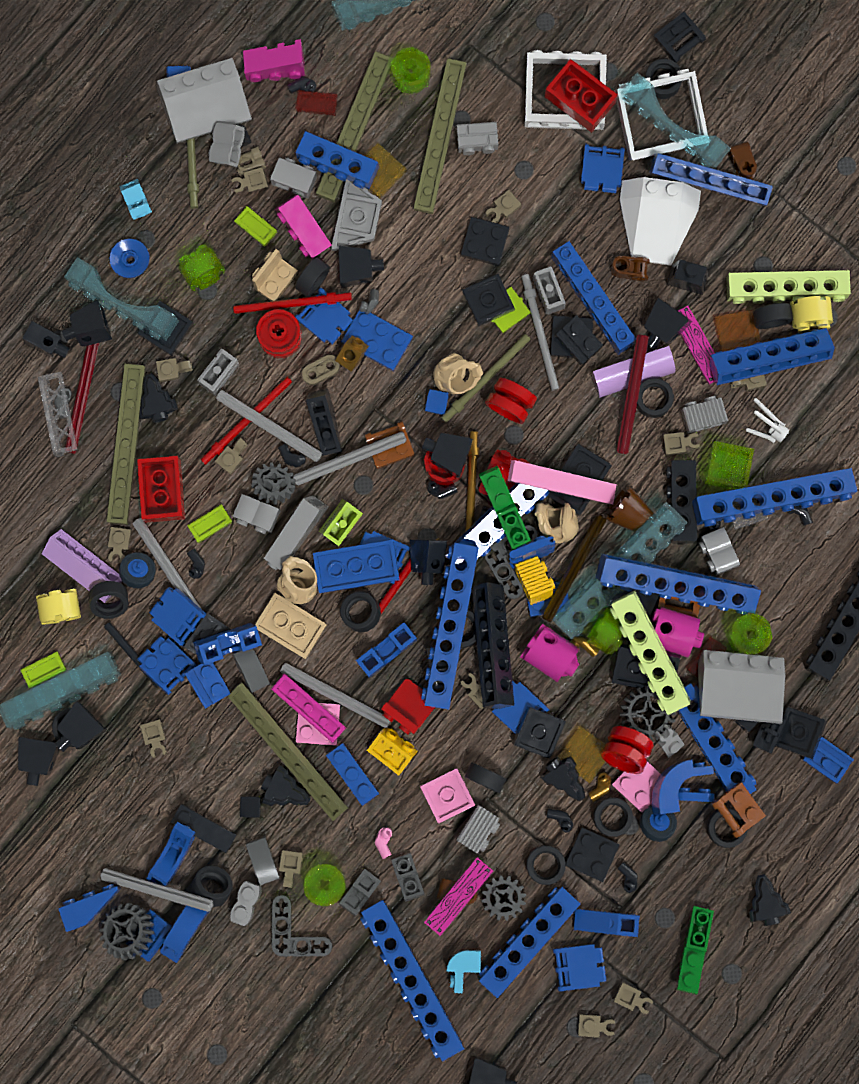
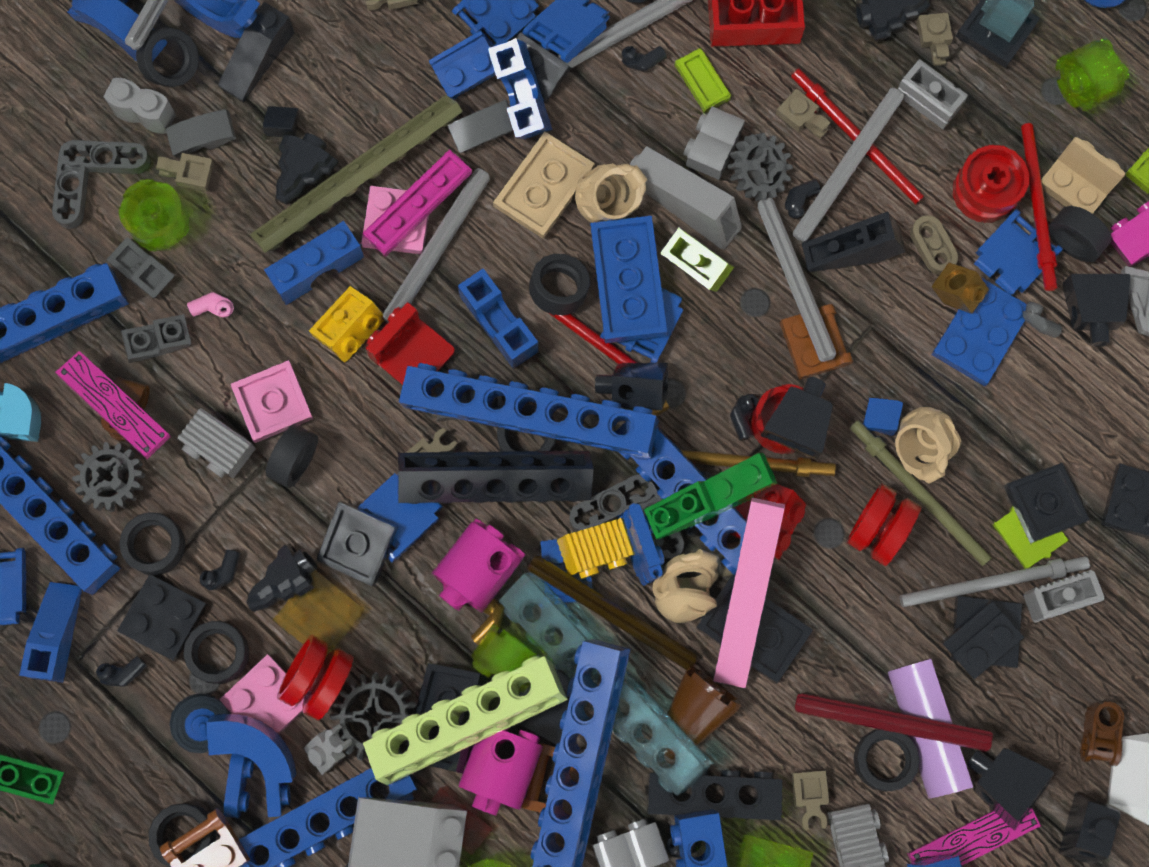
camera: 85 degrees right, 5 degrees down
blue brick [551,241,636,355] -> none
pearl gold arm [588,772,611,802] -> none

